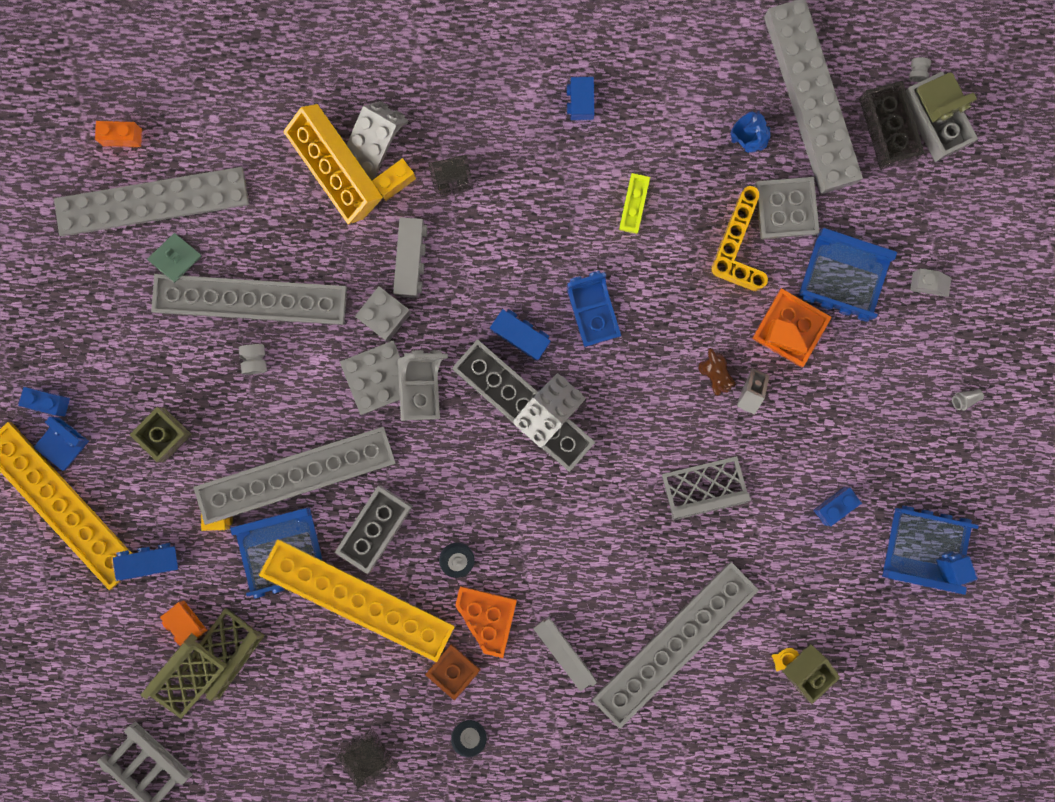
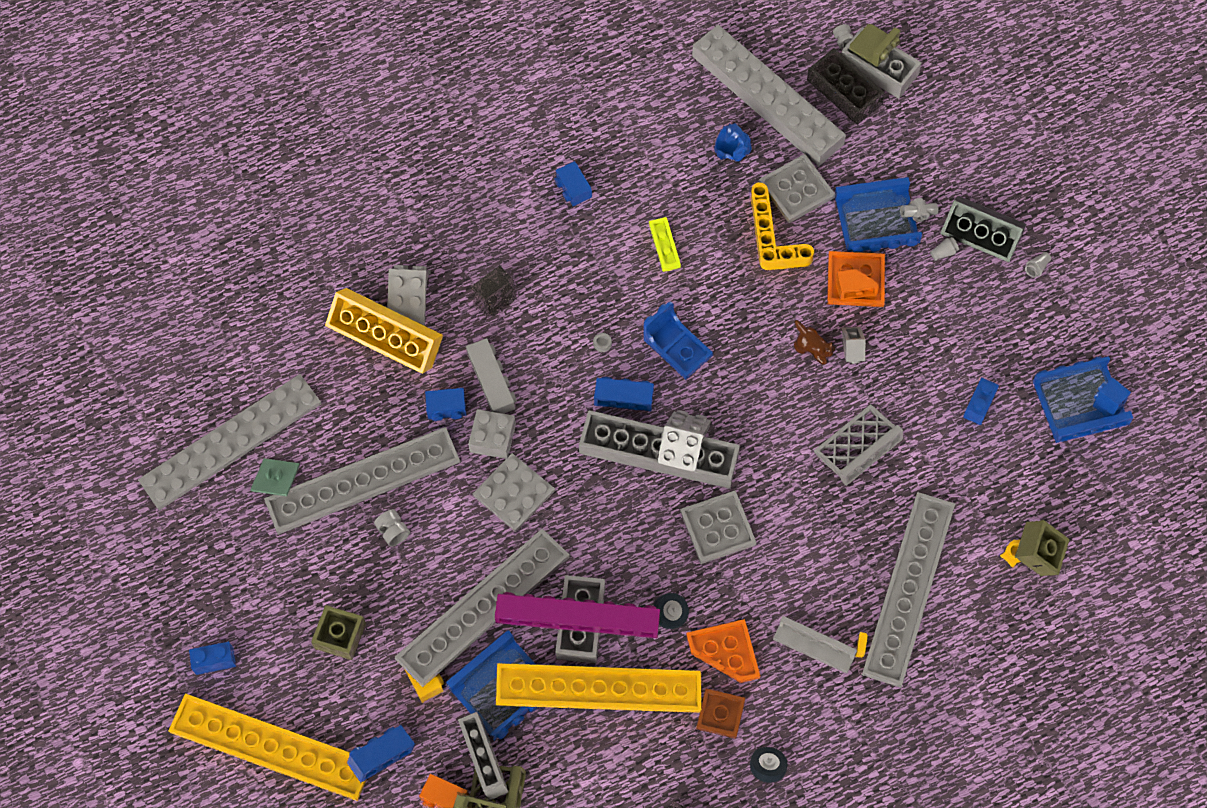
camera: 25 degrees left, 20 degrees down
blue bracket [34,416,89,471] -> none
orange brick [95,121,142,147] -> none
yellow brick [372,158,416,201] -> none
light grey bracket [398,350,448,421] -> none
light grey slope [910,268,951,297] -> none
none -> blue brick [425,388,467,421]
none -> light grey brick [458,712,509,801]
none -> magenta brick [495,592,660,638]
none -> light grey tile [593,333,612,352]
none -> light grey plate [680,491,757,564]
none -> yellow tile [855,632,868,658]
none -> light grey axle [900,198,938,222]
none -> light grey cone [930,237,959,261]
none -> pearl dark grey slope [940,196,1027,262]

